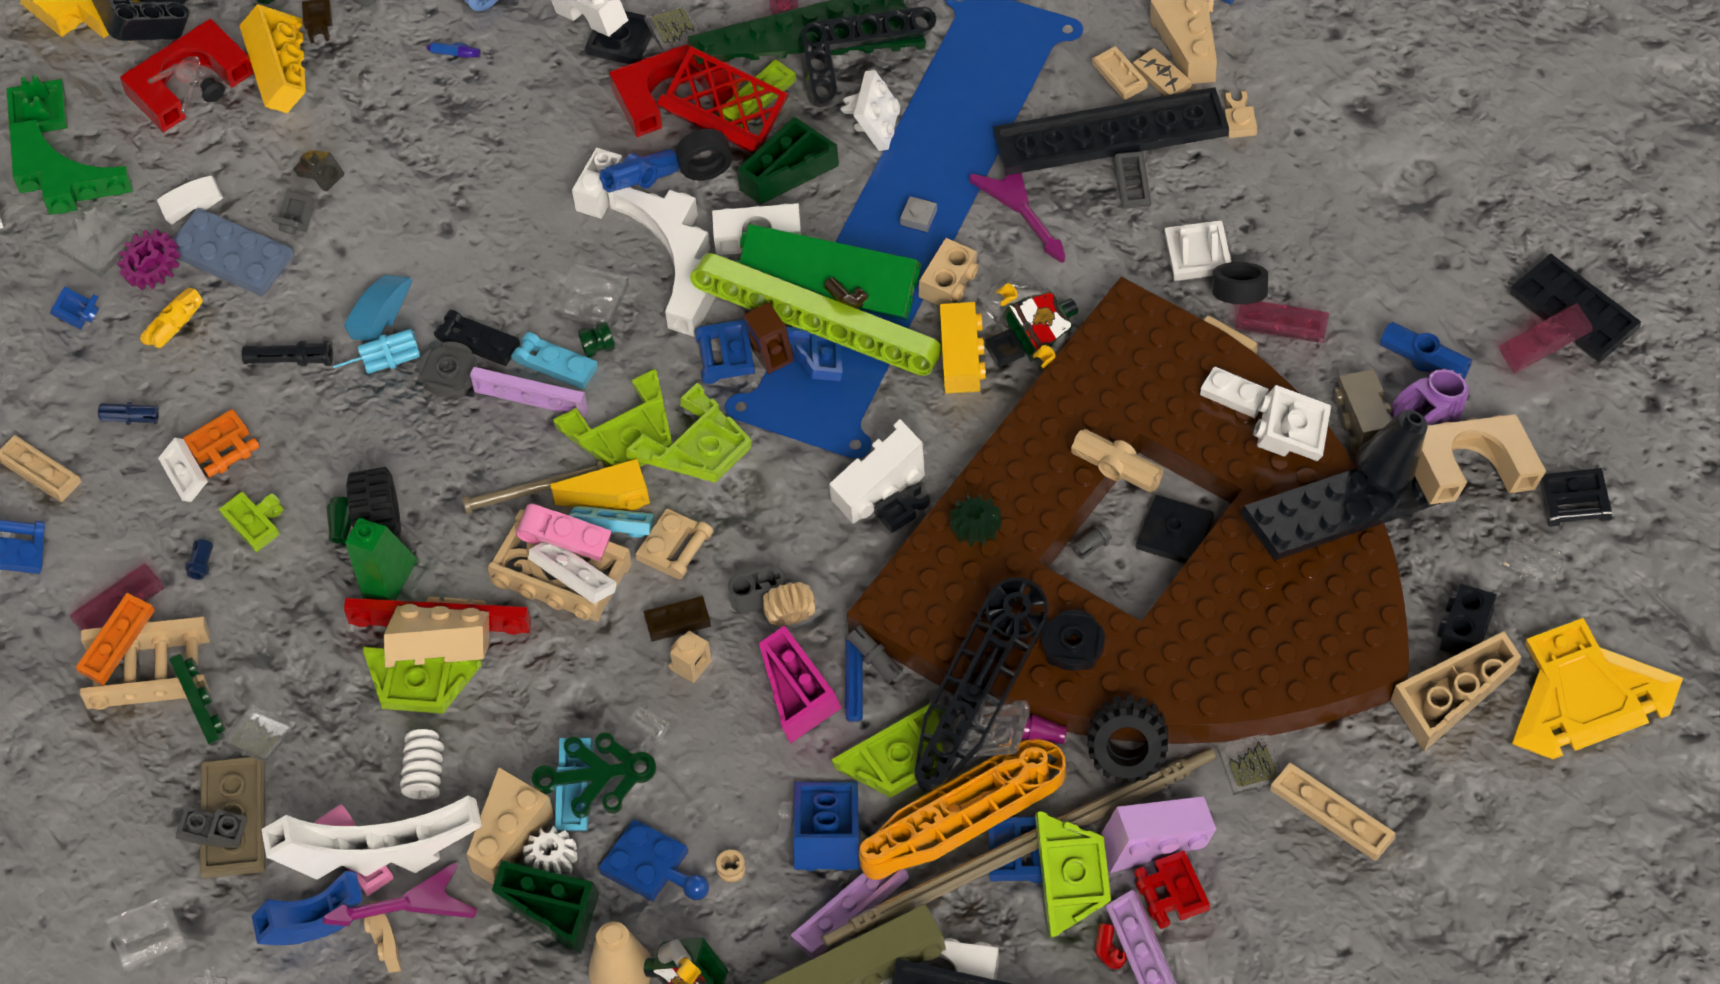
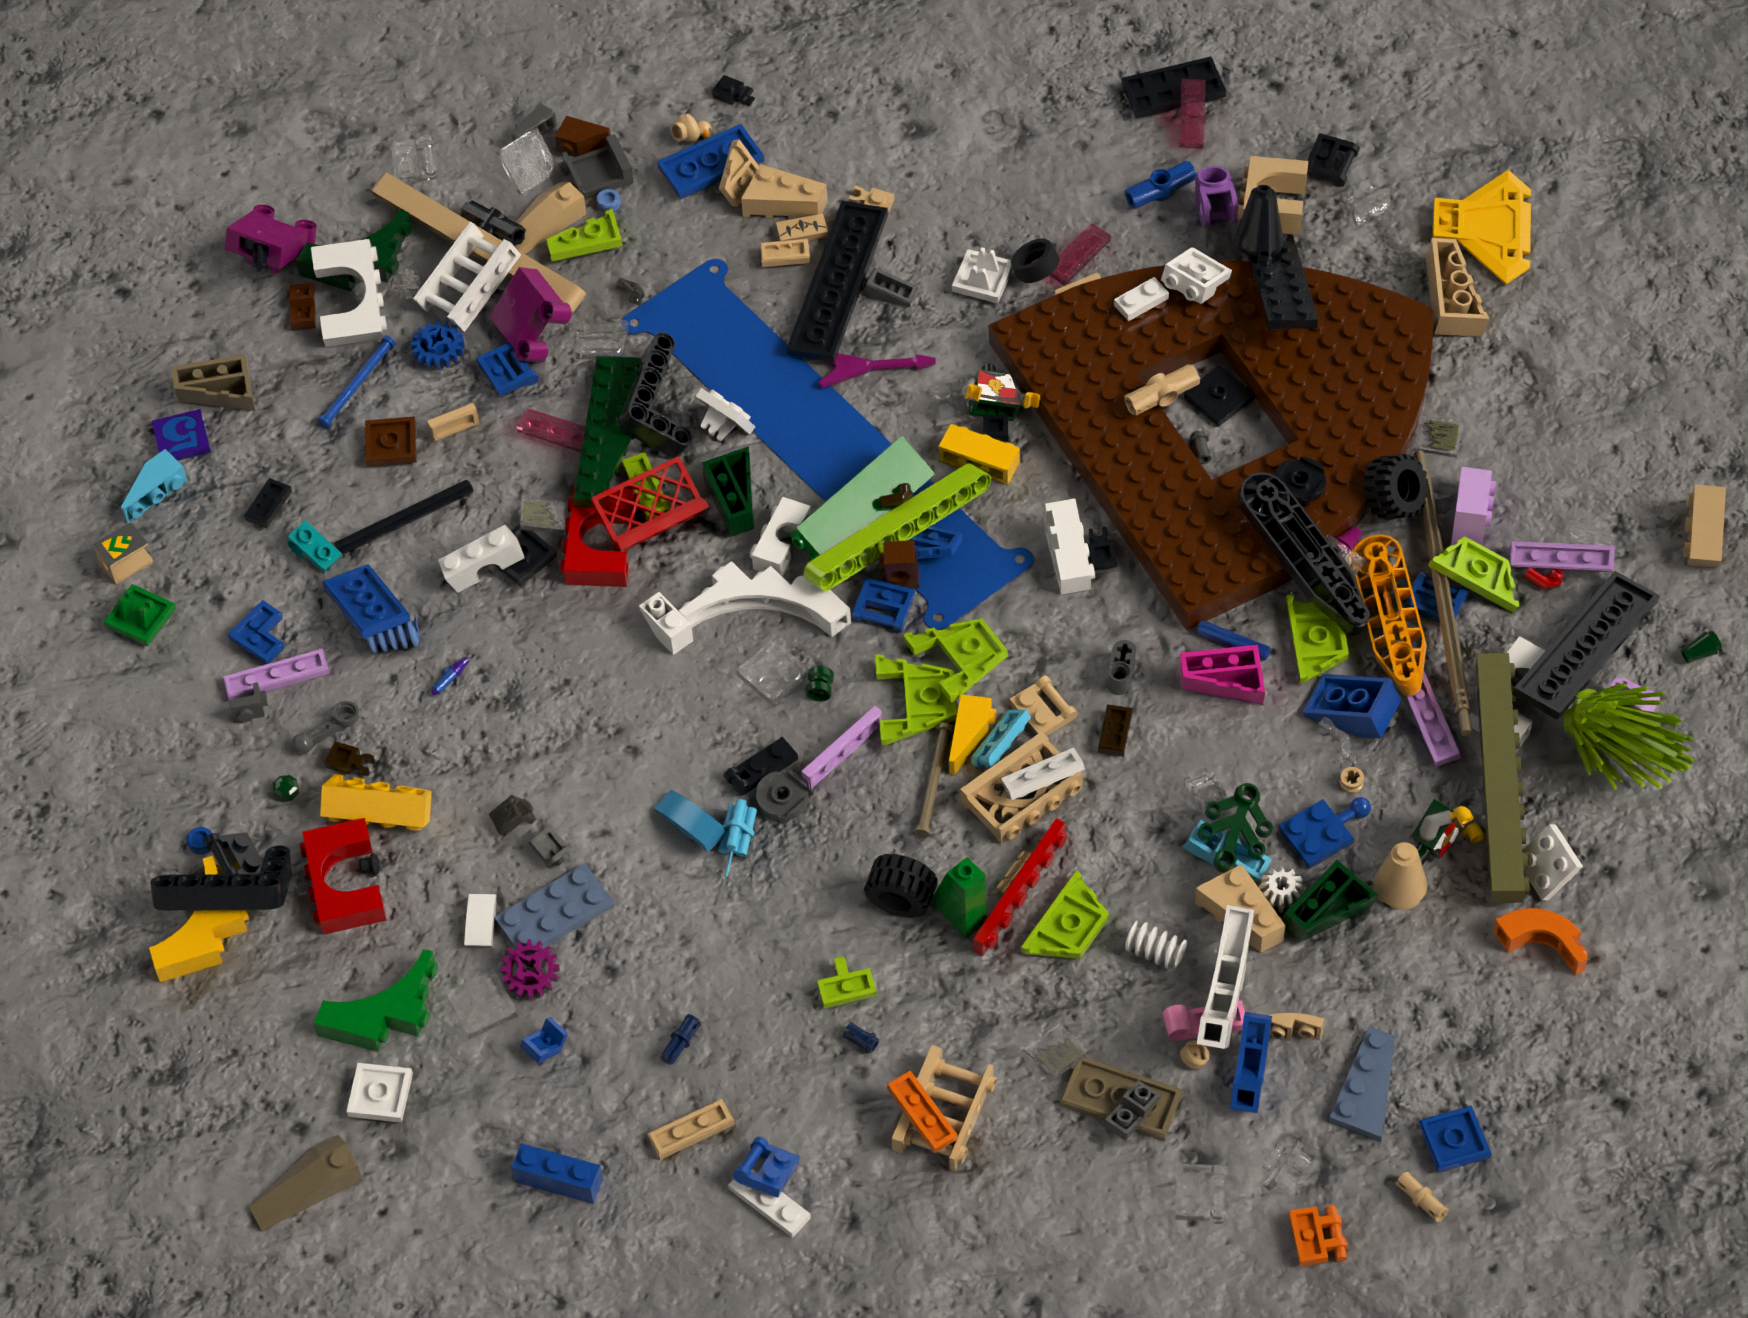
camera: 65 degrees left, 0 degrees up
green plate [6,75,68,133] -> none
clear pink plate [69,563,165,631] -> none
yellow hinge [140,287,203,349] -> none
clear plant [148,56,201,114] -> none
white plate [158,438,208,502] -> none
dark green plate [169,654,226,744] -> none
orange plate [182,409,260,478] -> none
black pin [242,340,333,367] -> none
magenta piece [323,863,477,926] -> none
dark green cone [326,497,352,544] -> none
tan wedge [384,604,490,668] -> none
medium azure plate [511,332,598,390] -> none
bright pink plate [516,504,612,562] -> none
blue piece [599,149,679,193] -> none
tan brick [668,631,712,683] -> none
black tyre [675,129,733,181] -> none
tan gear [763,582,815,627] -> none
dark grey pin [846,625,903,684] -> none
light grey plate [900,196,937,232] -> none
tan brick [919,238,979,306] -> none
clear green gear [950,493,1002,547] -> none
red plate [1134,850,1210,929] -> none
tan plate [1270,763,1396,861] -> none
dark tan wedge [1334,369,1392,455] -> none
black brick [1437,584,1497,655] -> none

